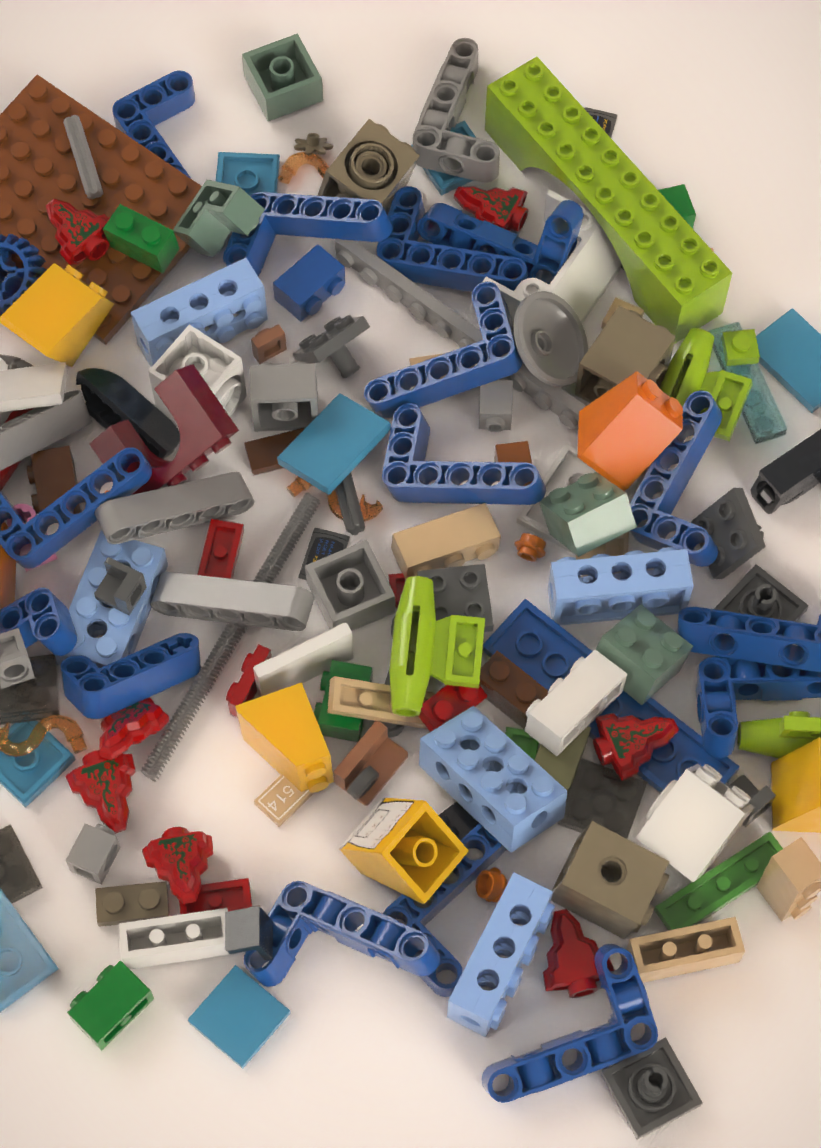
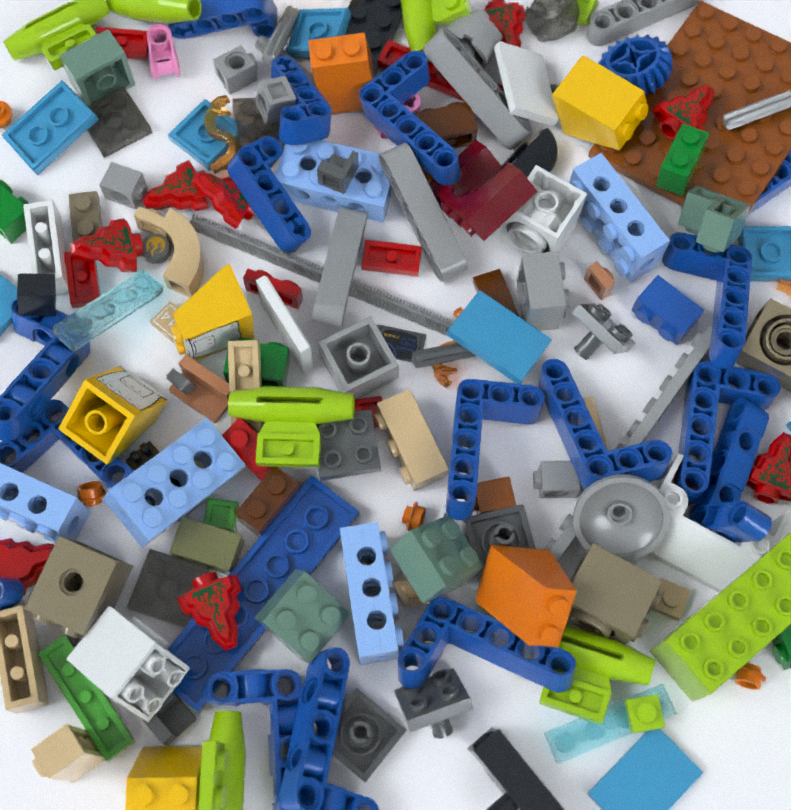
camera: 85 degrees right, 5 degrees up
white brick [525,649,627,756] -> none
none -> clear light blue plate [53,269,163,352]
none -> tan arch [133,206,204,298]
none -> dark grey tile [142,234,171,264]
none -> dark grey plate [462,504,536,580]

